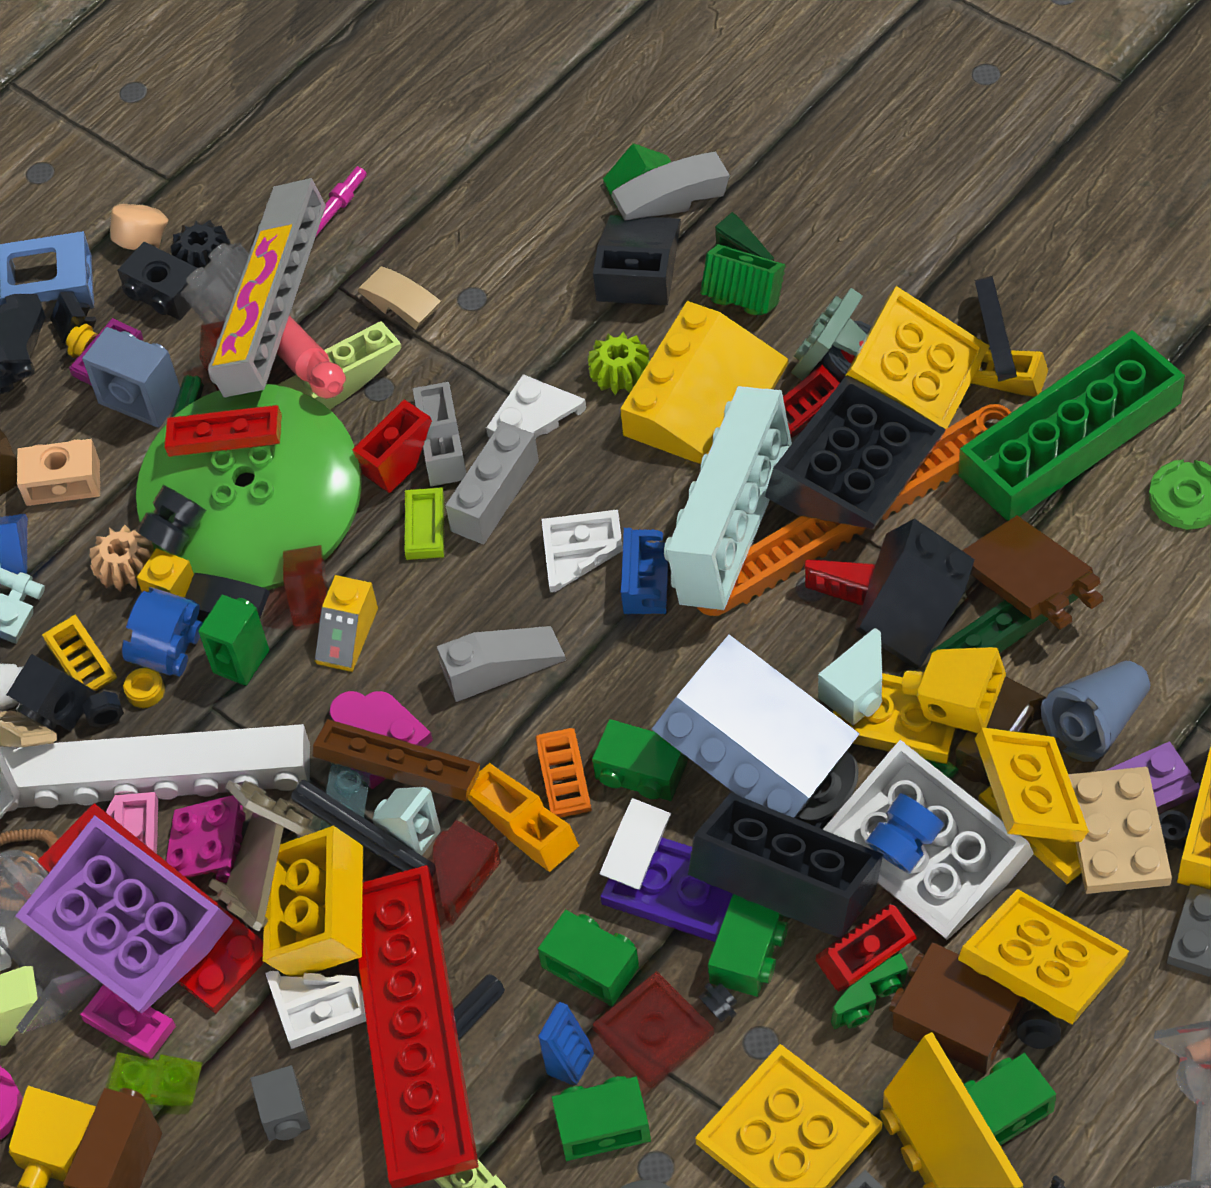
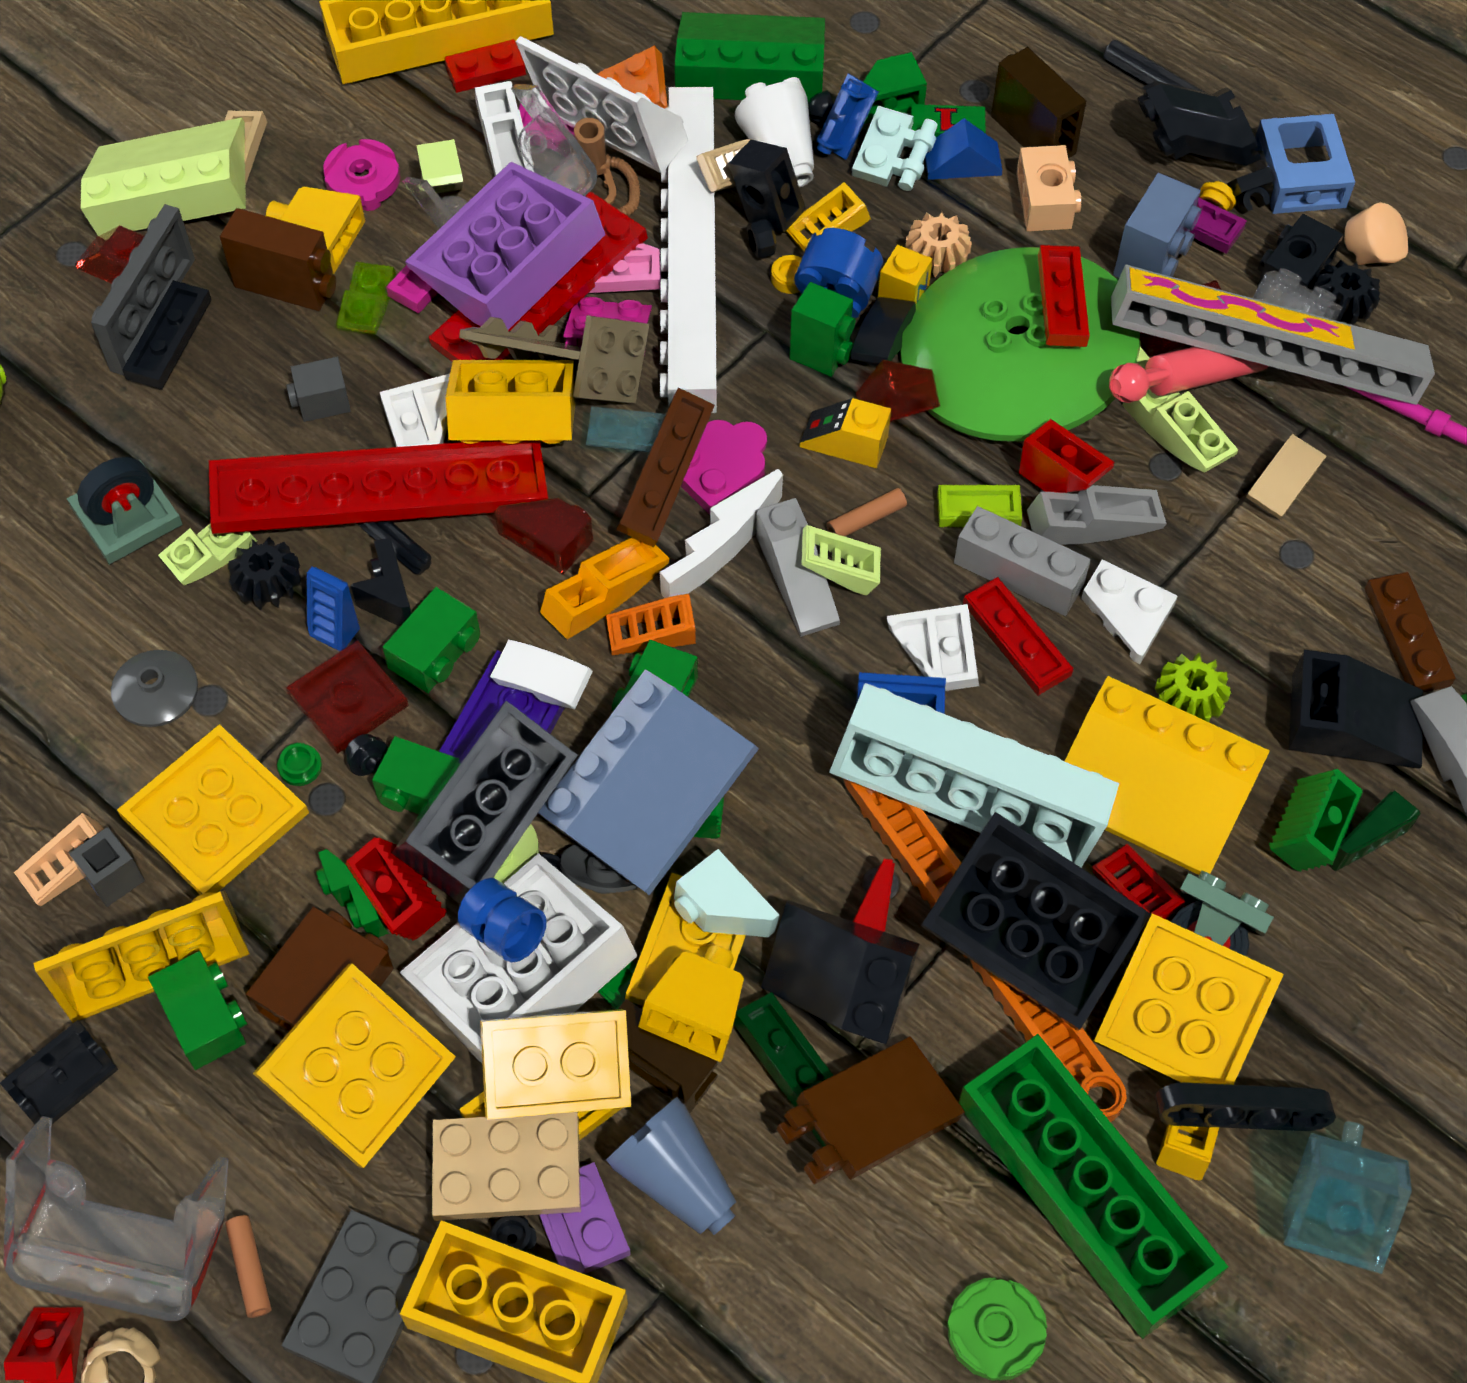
camera: 85 degrees right, 5 degrees up
black wheel [135,484,207,556] -> none
black axle [290,780,437,877] -> none
light aqua slope [372,787,441,855] -> none
green brick [551,1076,651,1161] -> none
none -> black gear [228,536,301,610]
none -> green plate [277,743,322,786]
none -> black slope [351,537,412,626]
none -> white slope [660,469,783,598]
none -> yellowish green slope [801,525,881,596]
none -> nougat piece [826,488,907,536]
none -> red tile [963,577,1074,696]
none -> clear light blue piece [1283,1122,1412,1274]
none -> reddish brown plate [1365,572,1456,692]

